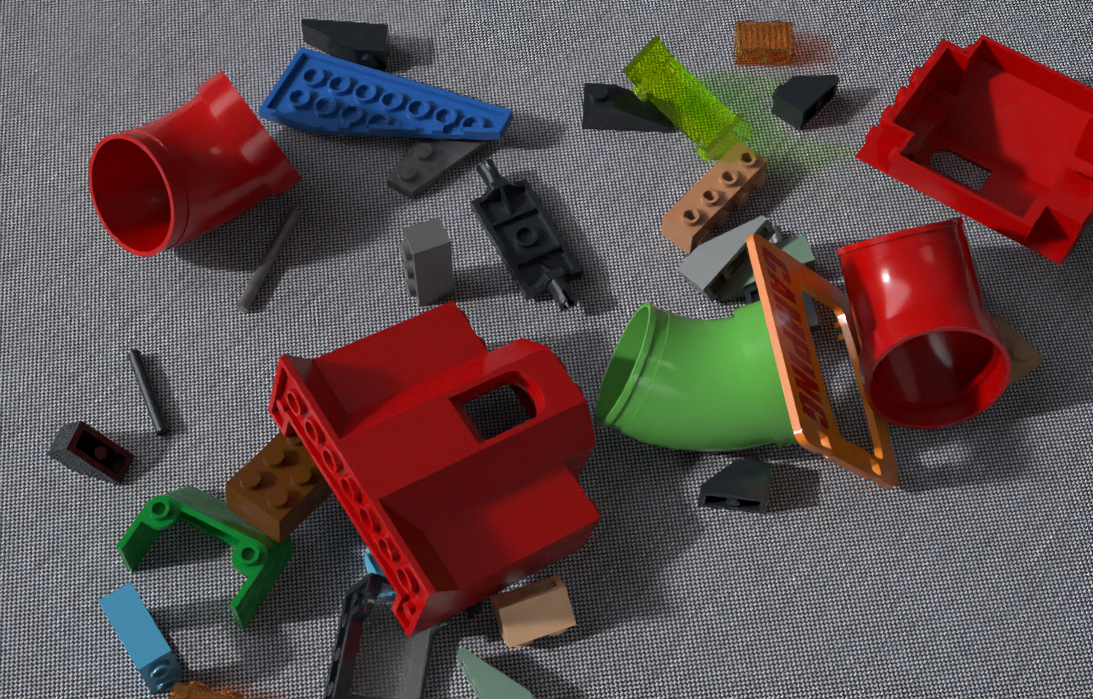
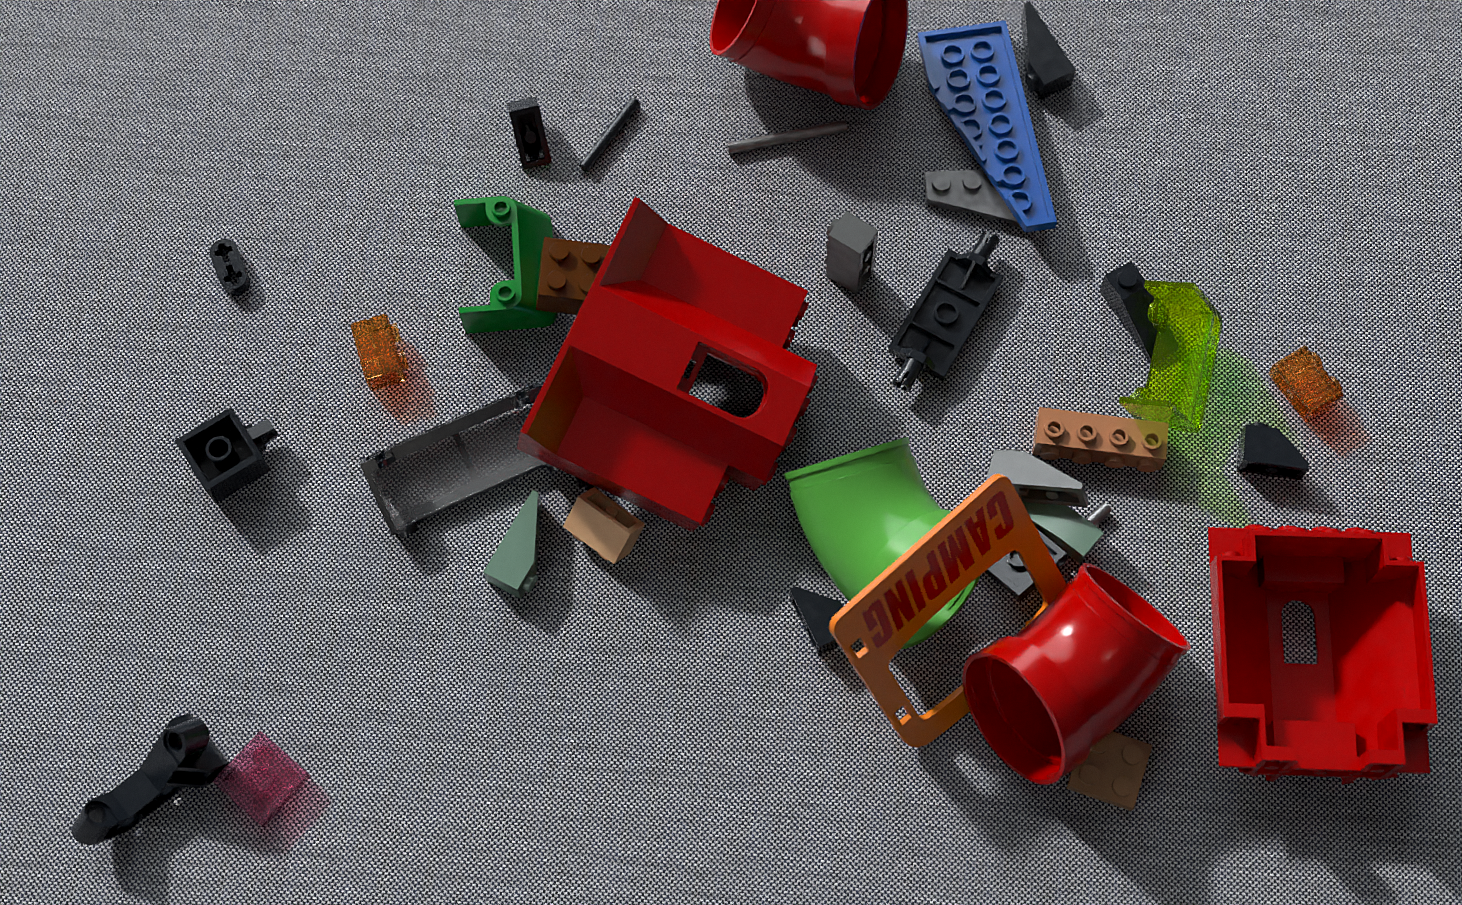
camera: 60 degrees right, 10 degrees up
dark azure window [98,582,184,695] -> none

